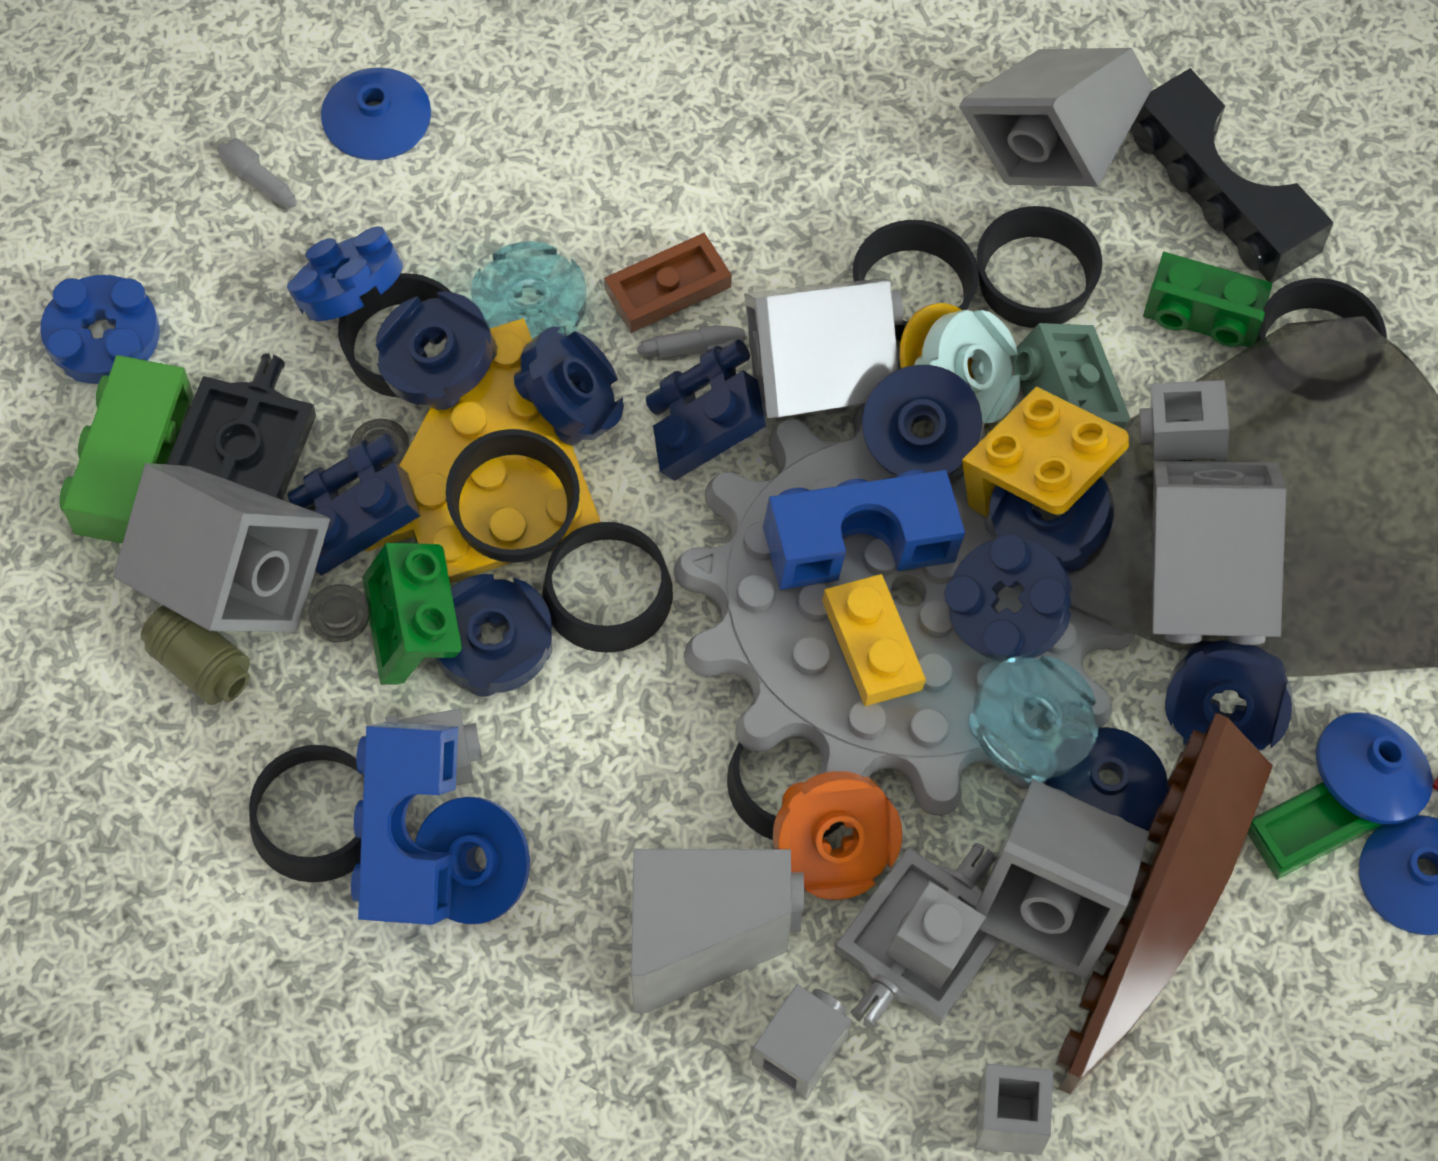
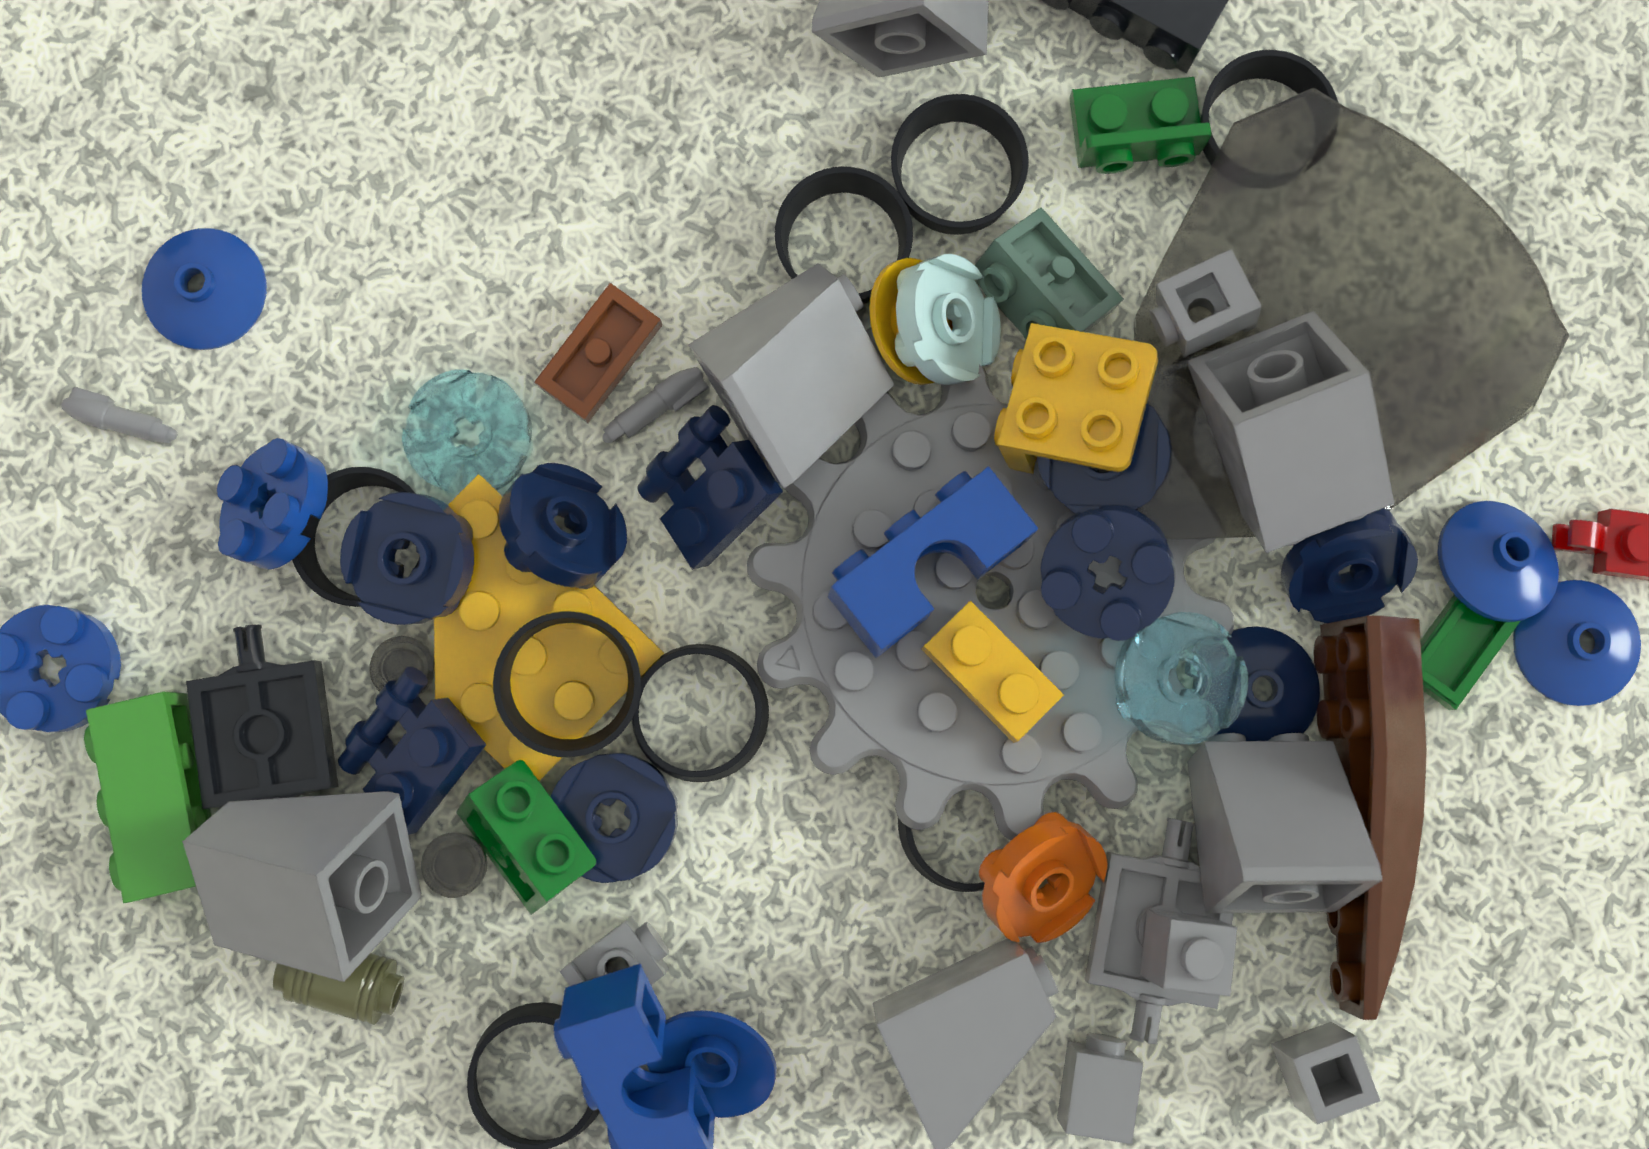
camera: 25 degrees left, 20 degrees up
dark blue dish [862,365,982,476] -> none

